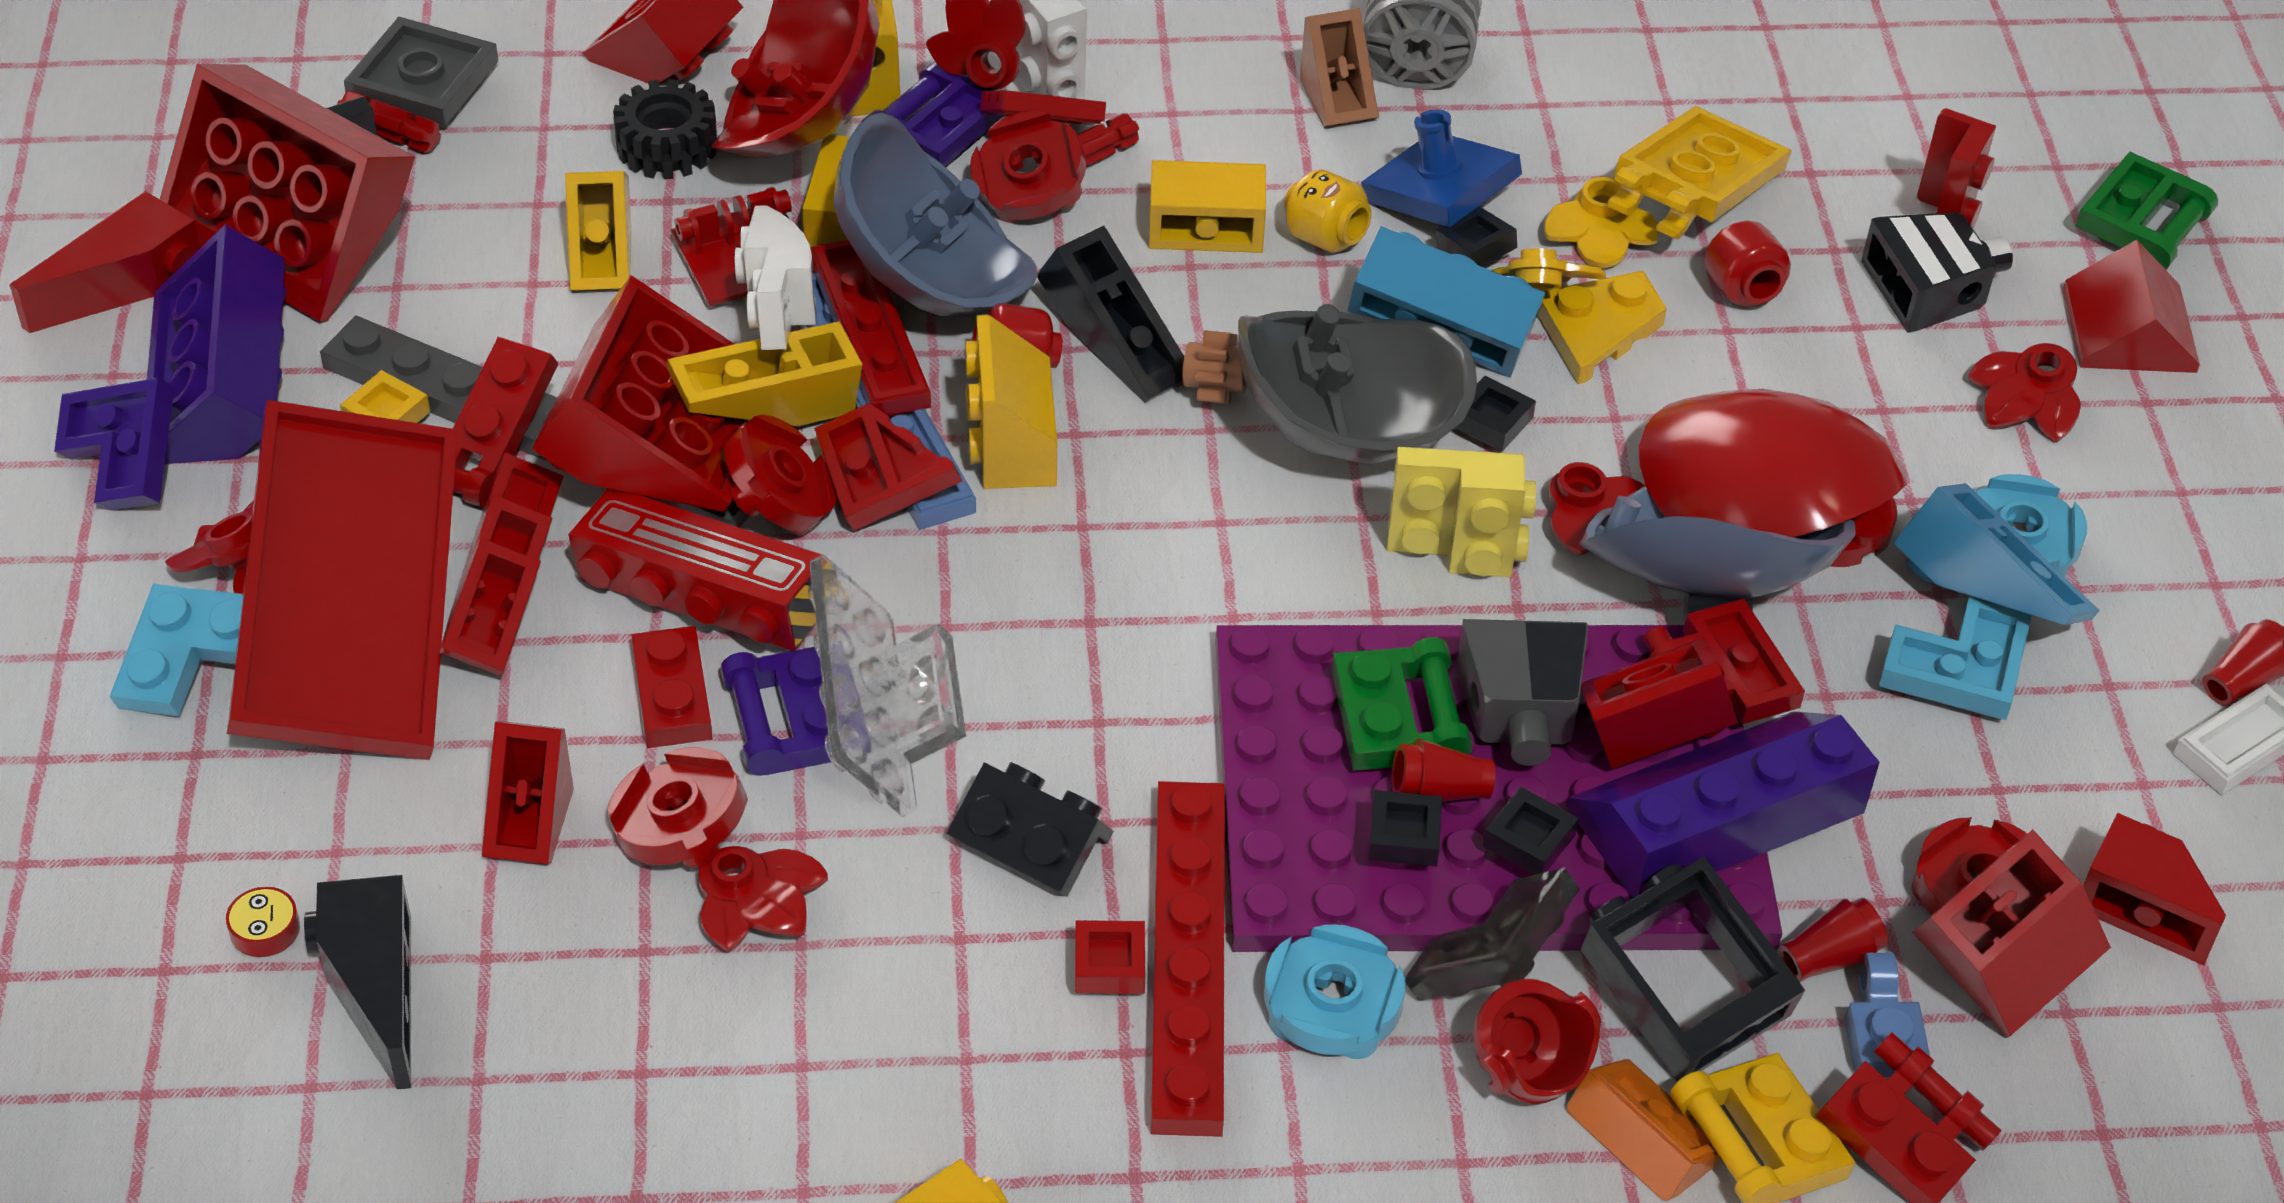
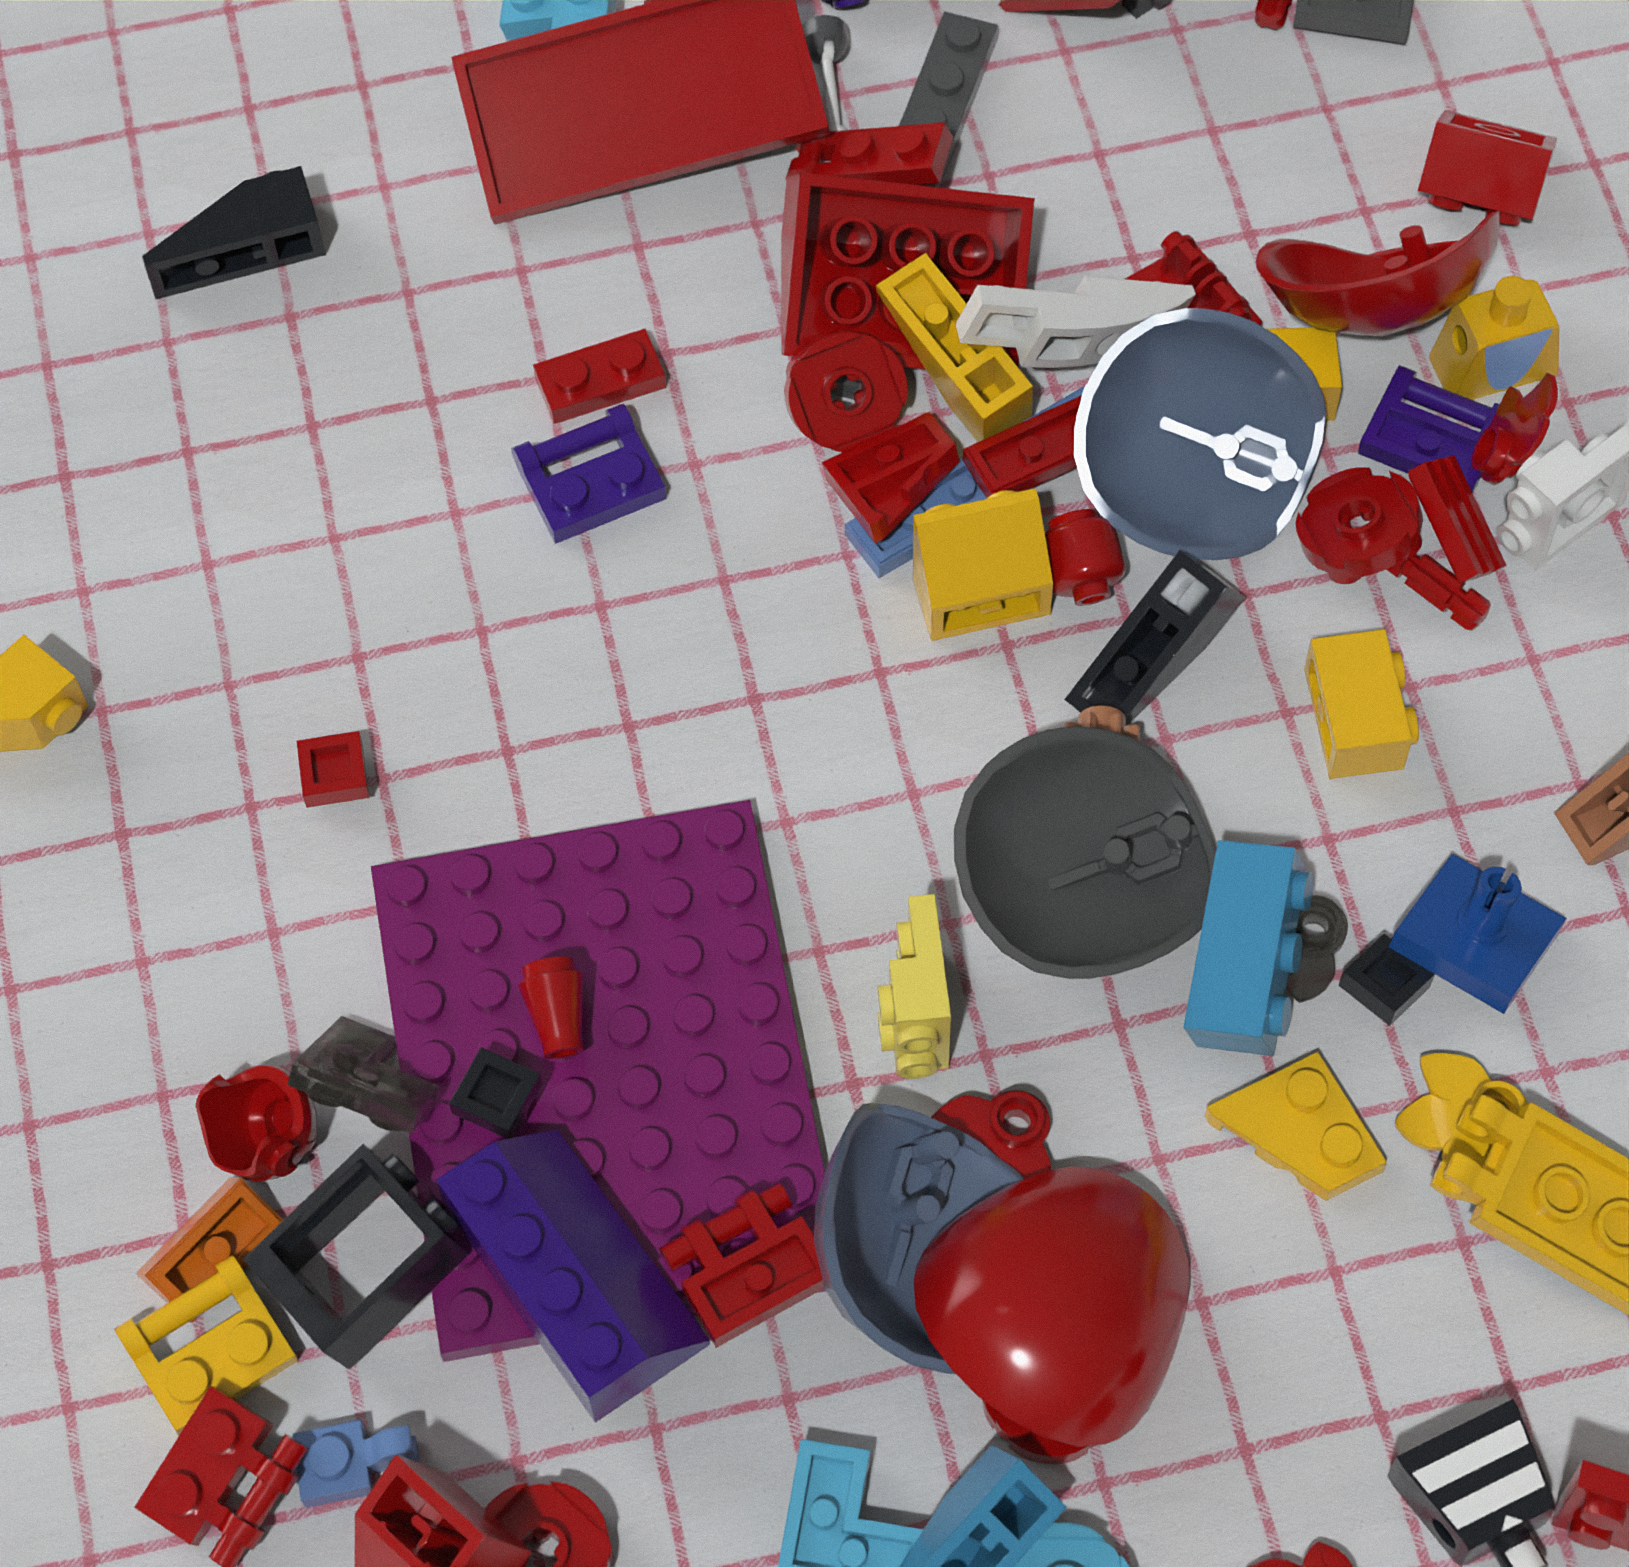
camera: 85 degrees right, 15 degrees up
tile [226,887,300,957] -> none
yellow plate [340,370,430,423] -> none
red slope [439,452,564,676] -> none
red slope [482,721,574,864] -> none
yellow slope [565,171,631,291] -> none
red brick [568,489,834,652] -> none
red plate [608,747,748,867] -> none
black tyre [613,79,717,179] -> none
red plate [698,846,828,951] -> none
clear bracket [808,554,967,817] -> none
black bracket [946,762,1114,897] -> none
red plate [1151,781,1225,1137] -> none
medium azure plate [1264,925,1406,1059] -> none
yellow head [1284,169,1372,253] -> none
green plate [1331,637,1473,771] -> none
black plate [1369,790,1442,867] -> none
black plate [1456,376,1536,452] -> none
dark grey torso [1456,619,1588,766] -> none
yellow plate [1491,248,1606,290] -> none
red slope [1581,638,1738,769] -> none
red head [1704,220,1791,307] -> none
red cone [1779,897,1889,982] -> none

